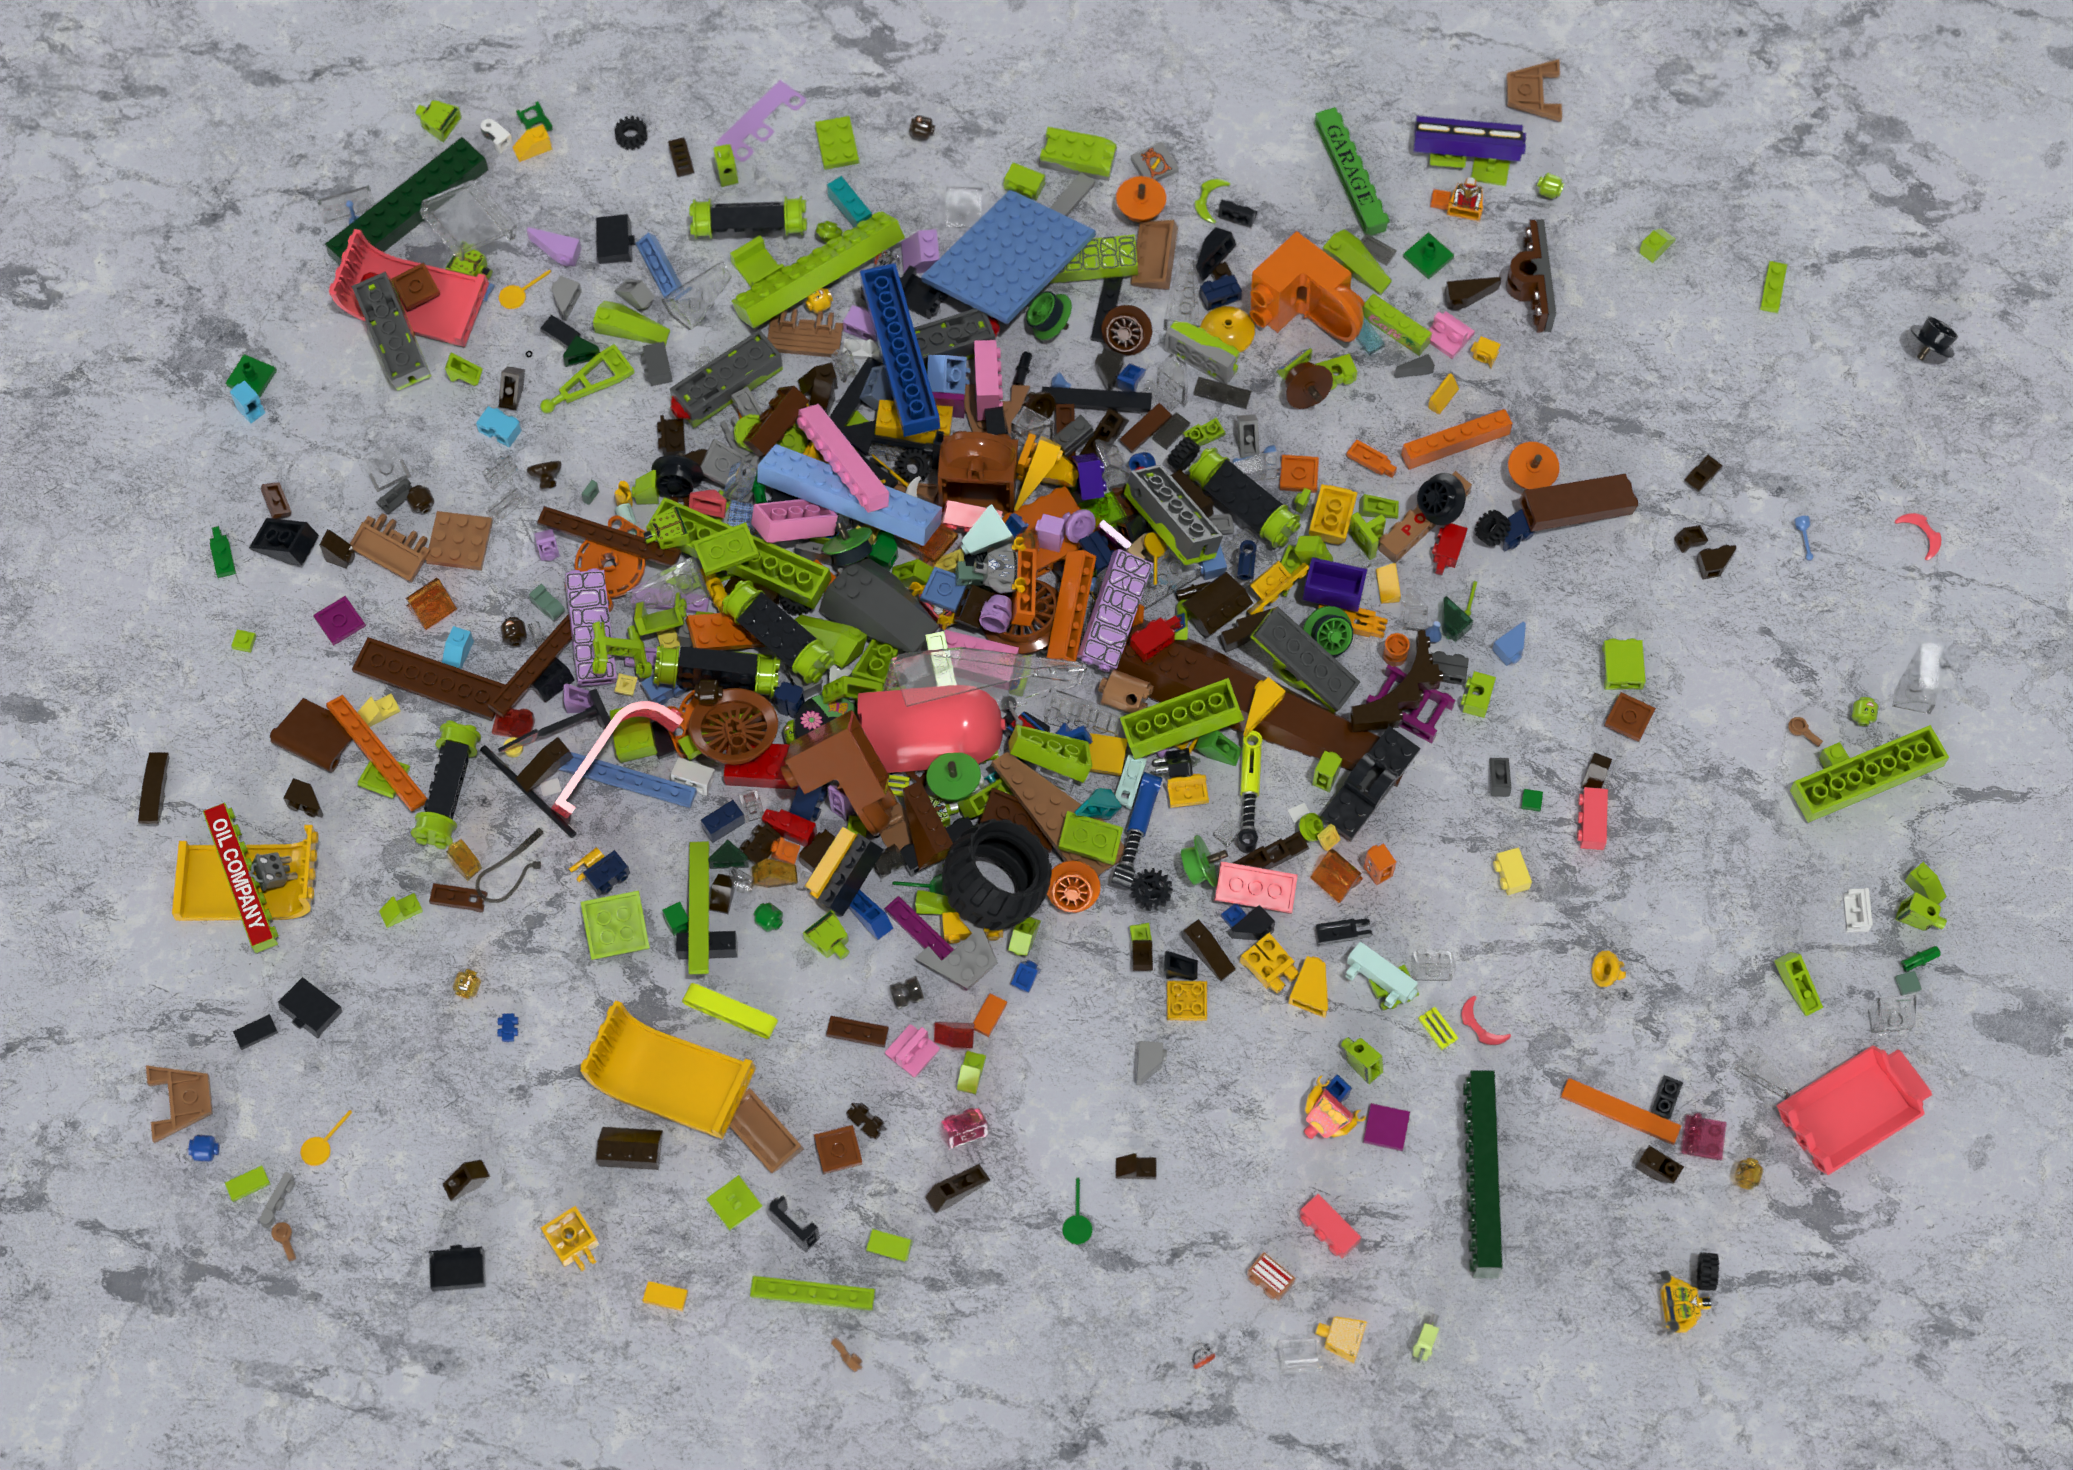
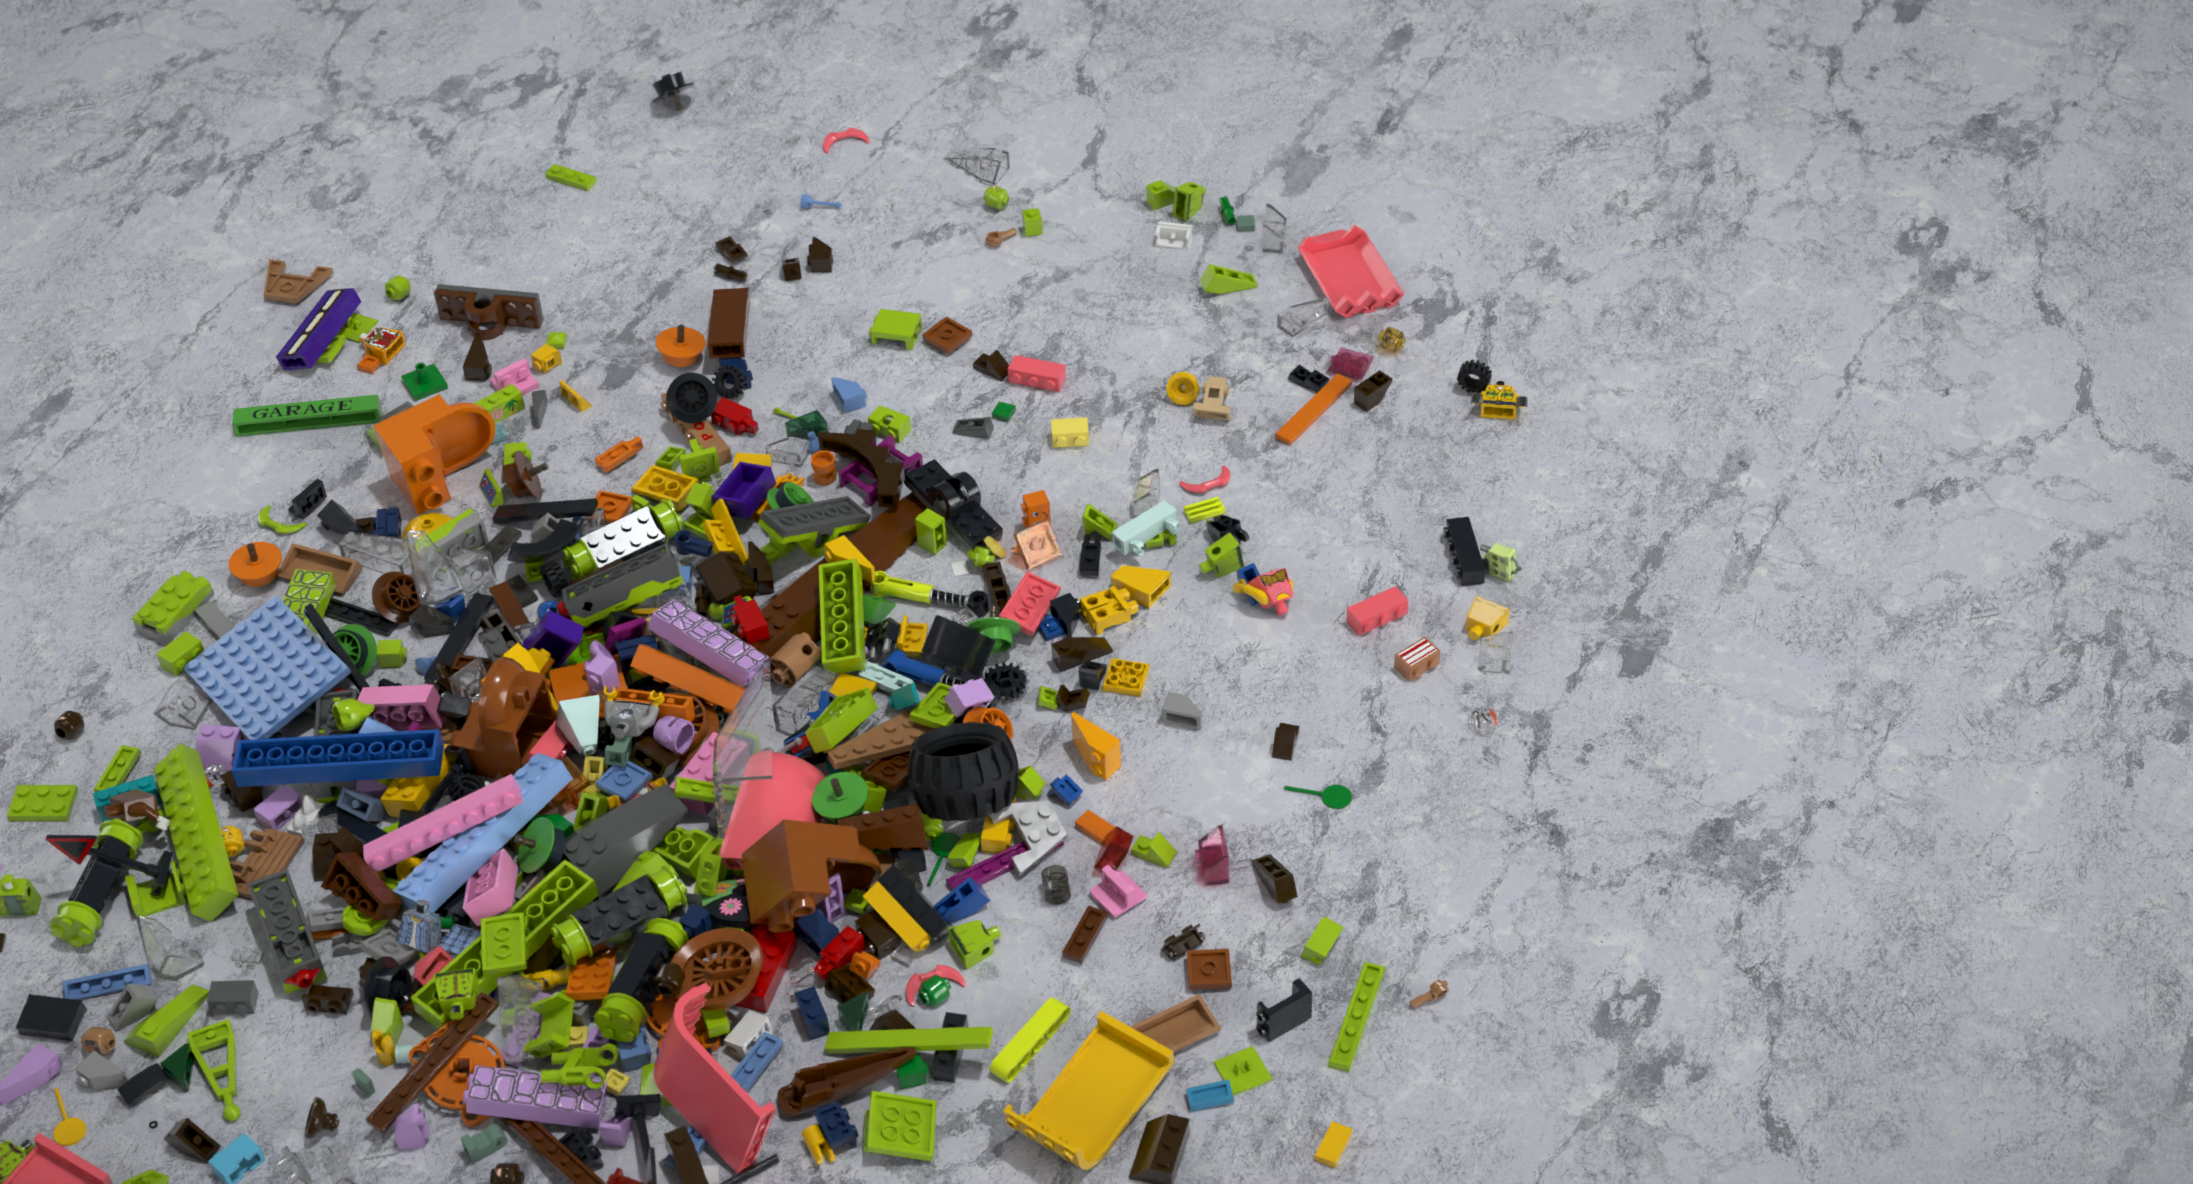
camera: 75 degrees left, 20 degrees down
clear yellow slope [751,858,798,888] -> none
light grey tile [1131,142,1179,181] -> none
magenta tile [1363,1103,1410,1151] -> none
orange brick [1401,409,1513,470] -> none
dark green brick [1463,1070,1503,1279] -> none
lime slope [1639,228,1676,263] -> none
lime brick [1790,725,1949,823] -> none
none -> black piece [45,835,173,896]
none -> medium nougat head [81,1026,116,1056]
none -> lime plate [93,745,141,792]
none -> reddish brown torso [103,789,170,831]
none -> black tile [304,603,370,693]
none -> lime piece [332,698,375,732]
none -> lime brick [377,639,407,668]
none -> clear wedge [405,531,464,605]
none -> black tile [492,498,598,523]
none -> black panel [507,517,585,563]
none -> lime tile [546,332,567,349]
none -> dark brown axle [714,263,748,282]
none -> reddish brown piece [777,1047,916,1118]
none -> coral piece [906,965,966,1007]
none -> black panel [918,615,995,681]
none -> lavender brick [944,678,994,718]
none -> light orange slope [1071,712,1121,781]
none -> lime slope [1082,504,1118,540]
none -> dark azure tile [1186,1079,1234,1112]
none -> tan tile [1193,376,1231,421]
none -> black hinge [1206,515,1250,544]
none -> black brick [1443,516,1485,586]

